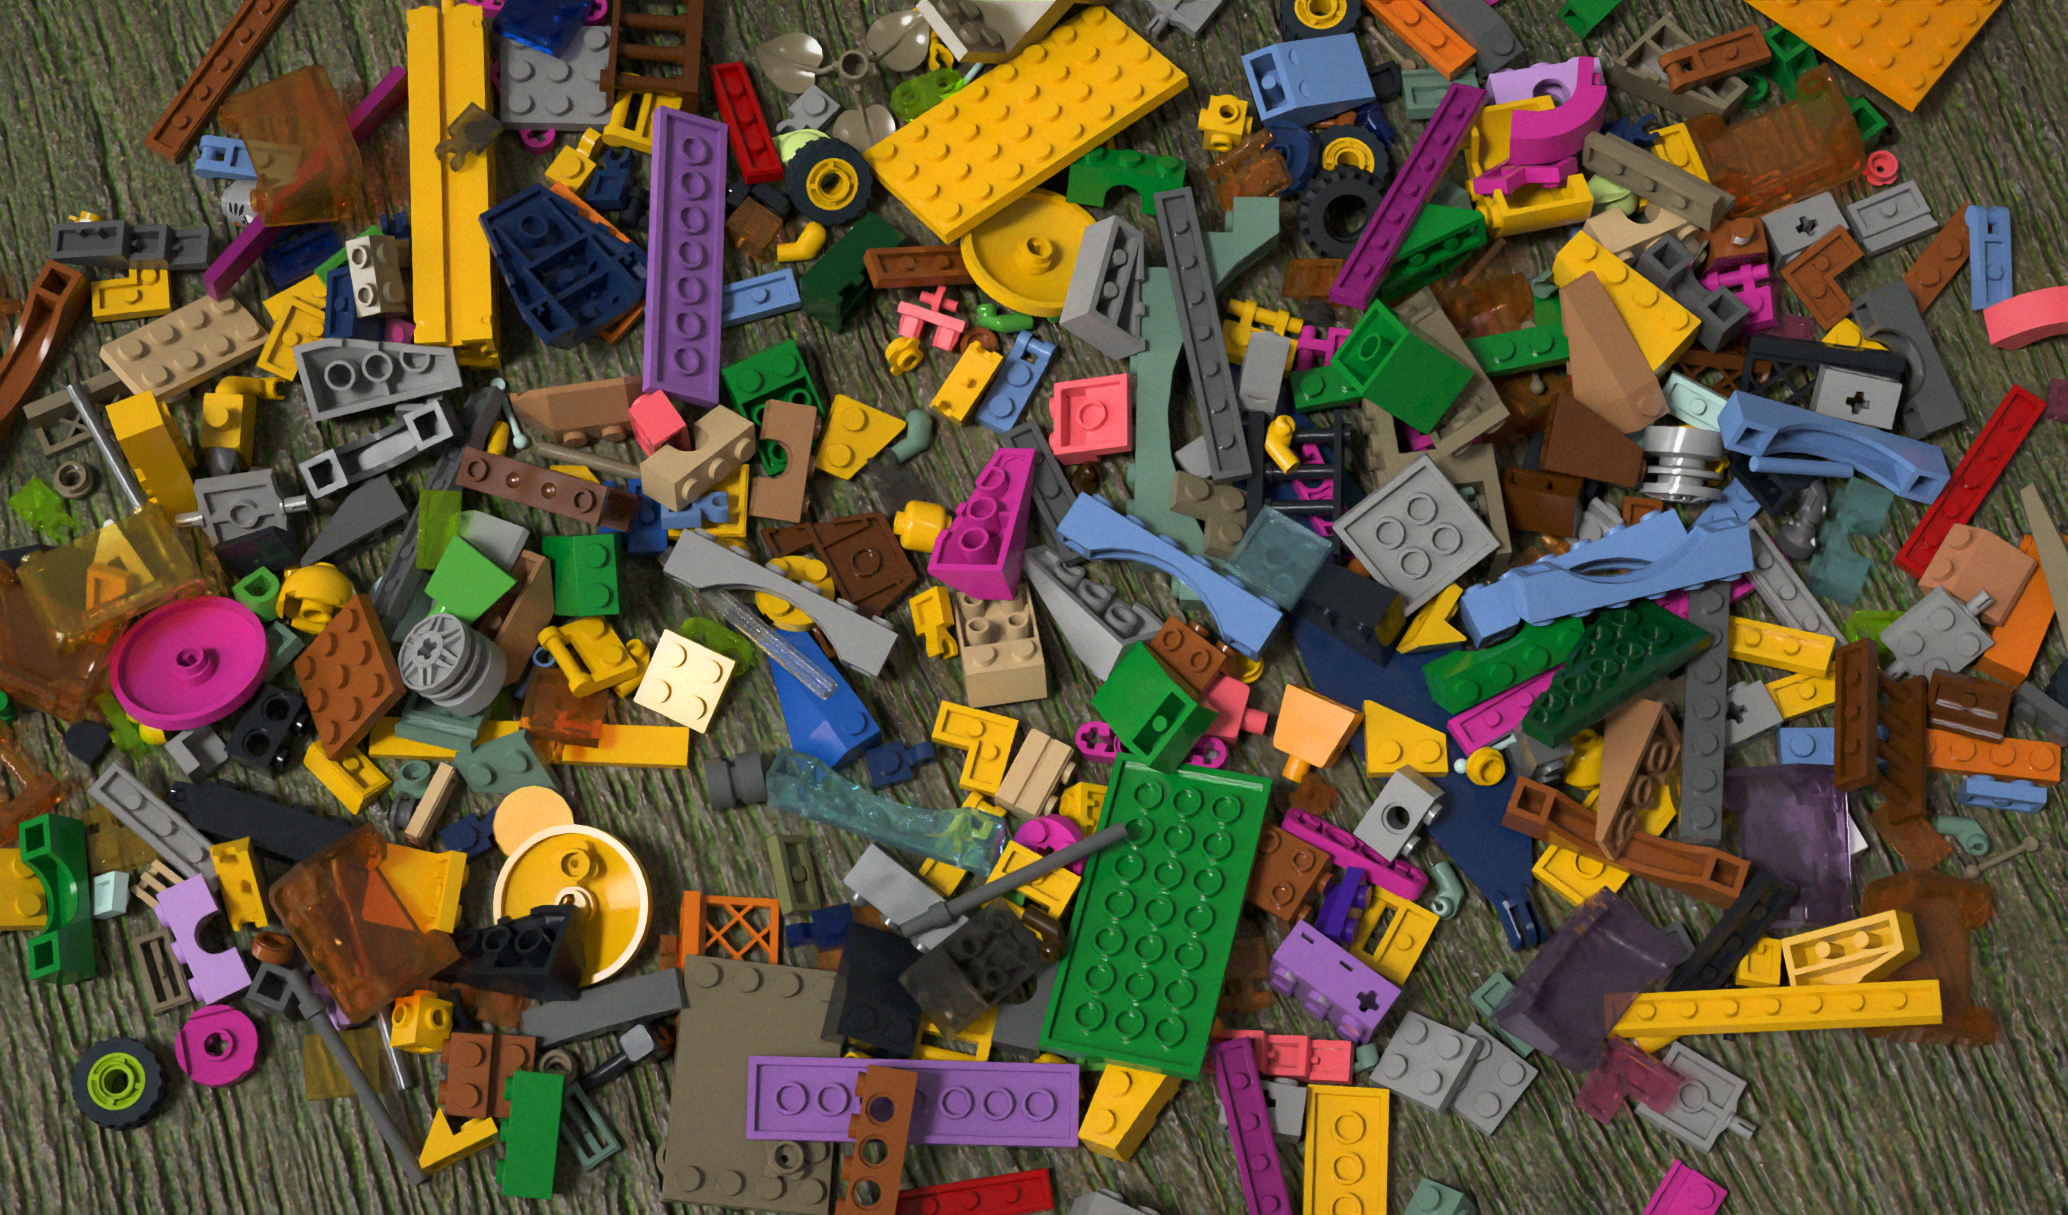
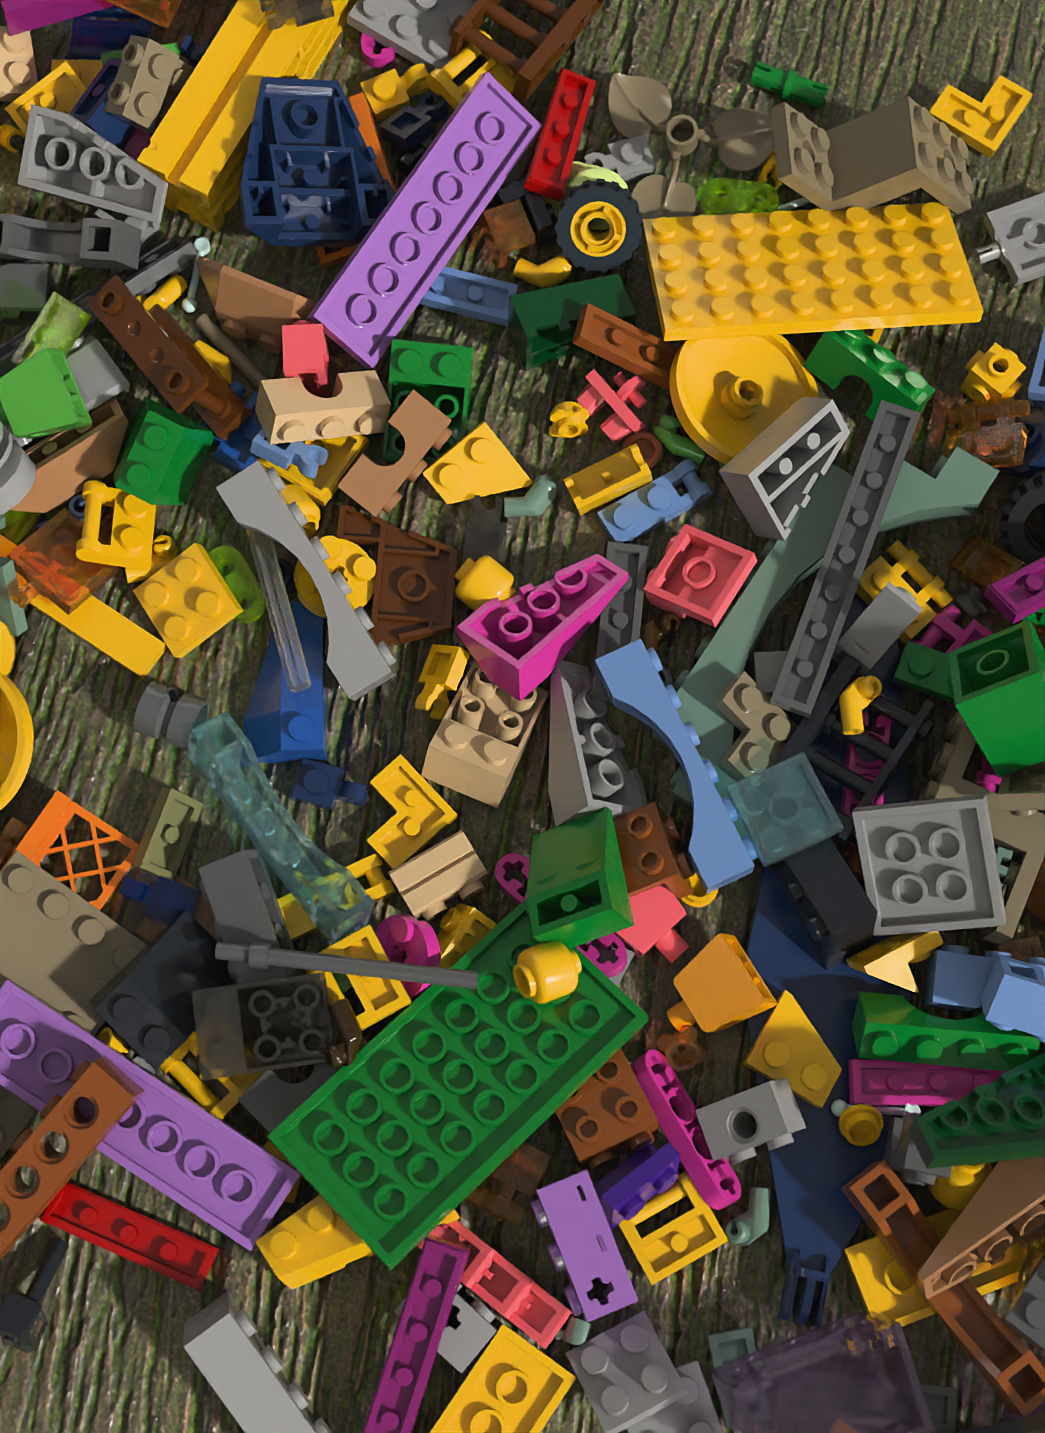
camera: 30 degrees right, 5 degrees up
none -> yellow head [513,940,581,1004]

